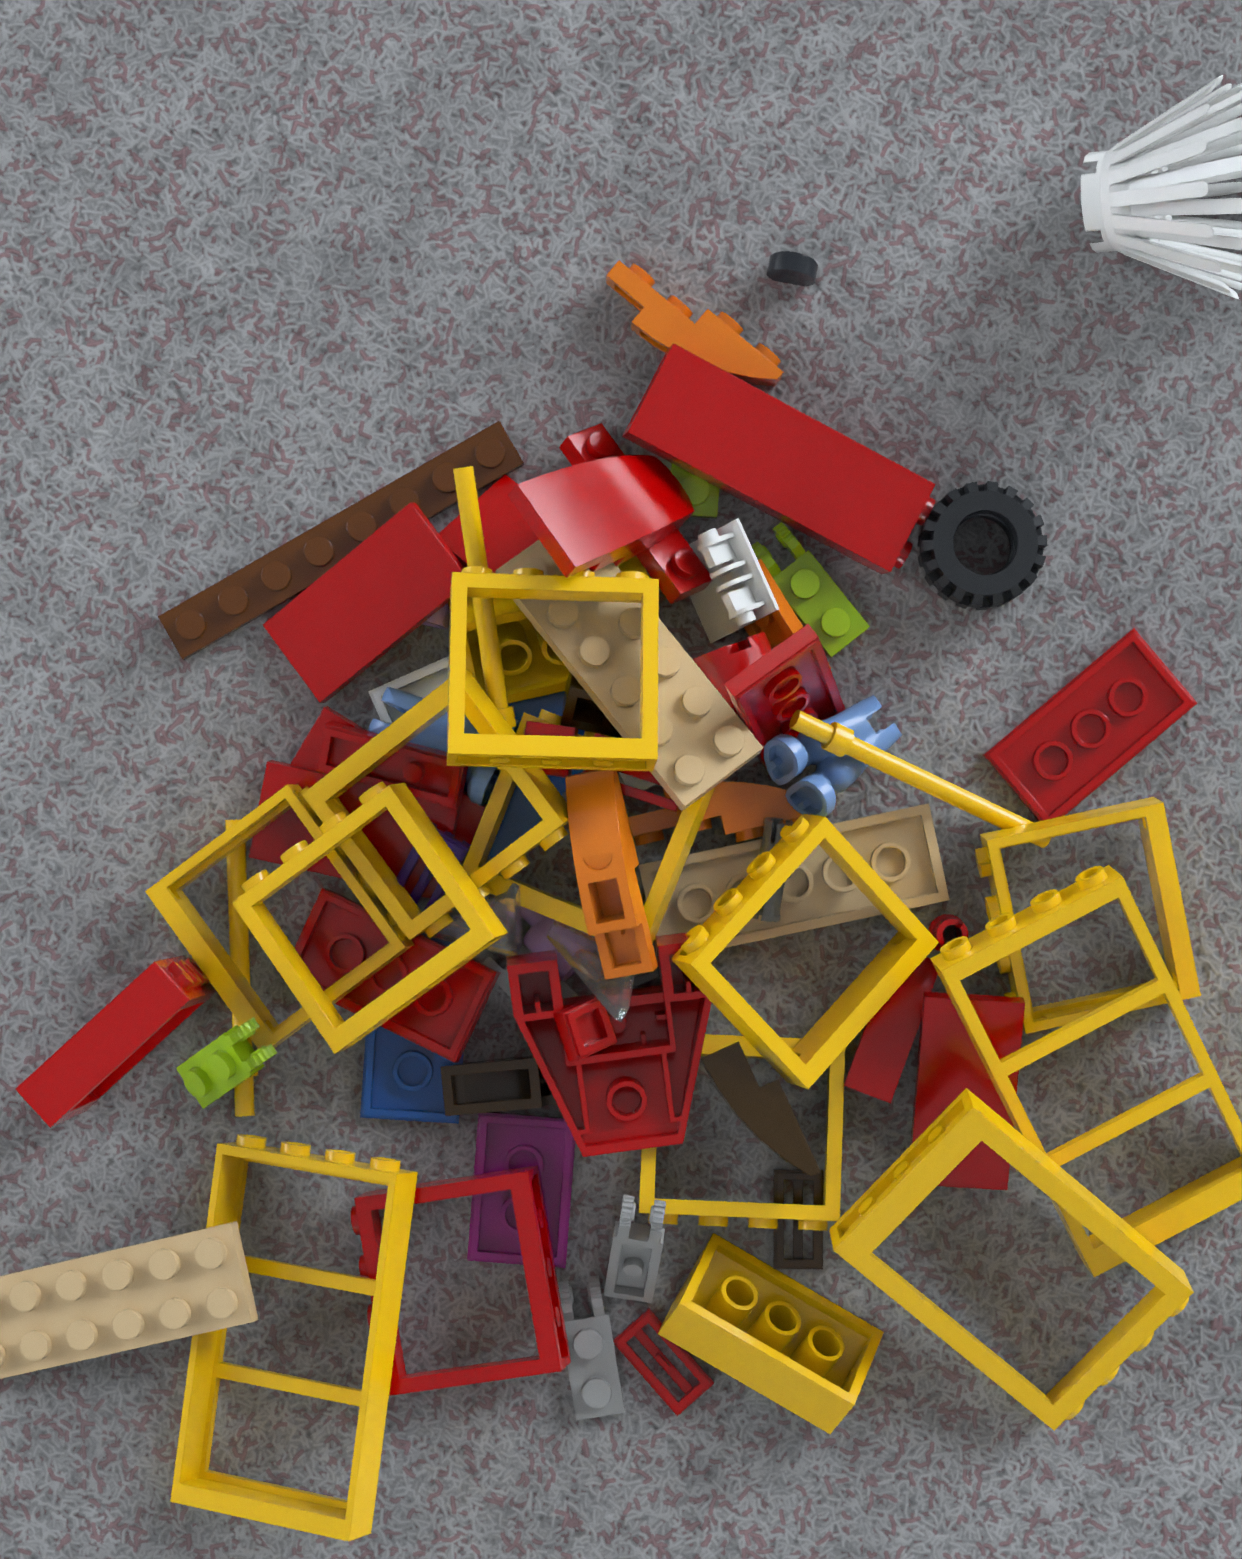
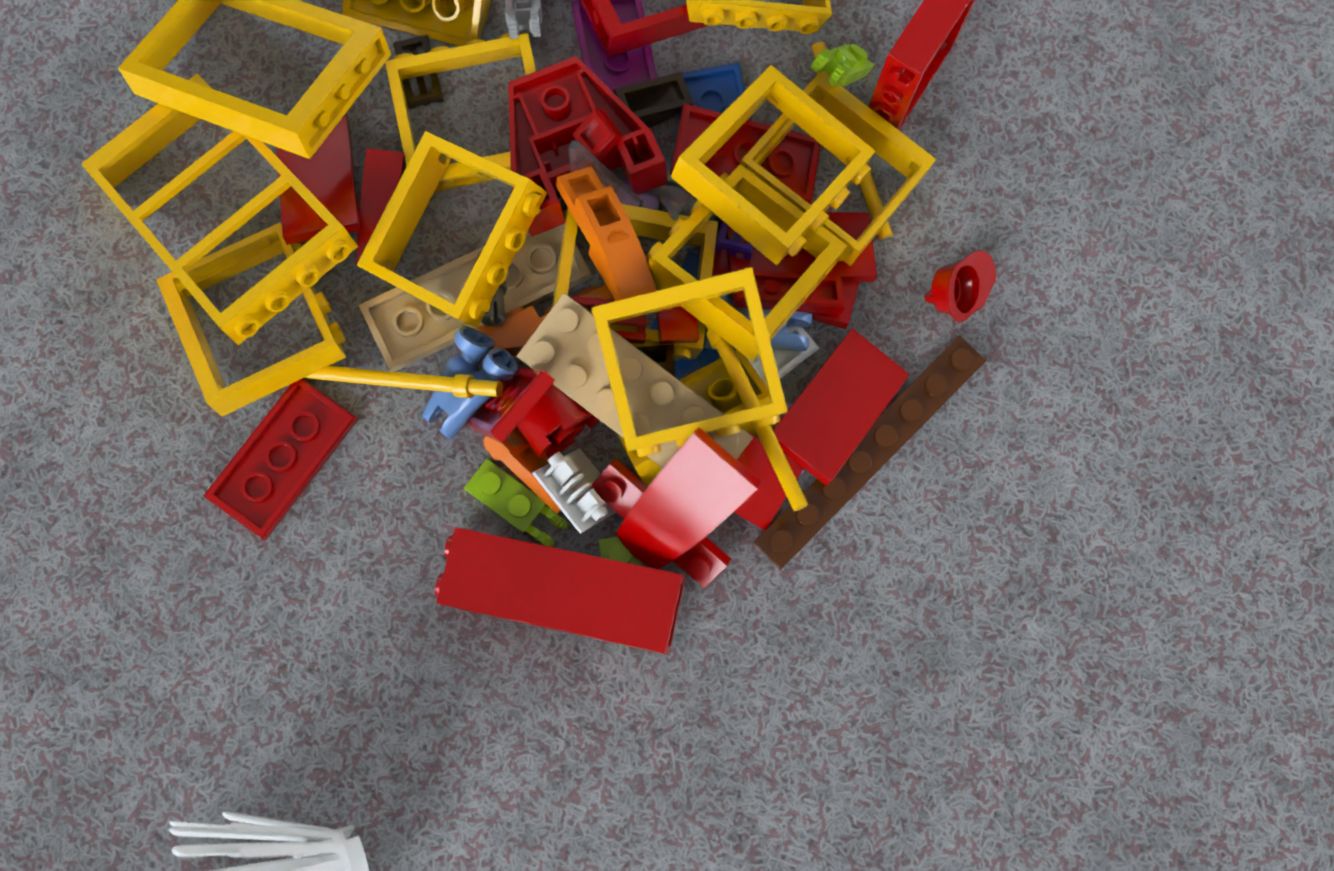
camera: 160 degrees right, 10 degrees down
orange slope [606,260,783,386] -> none
dark brown slope [700,1041,821,1177] -> none
black tile [767,251,818,286] -> none
black tyre [917,481,1047,610] -> none
red pin [928,914,968,951] -> none
none -> red piece [924,250,996,323]

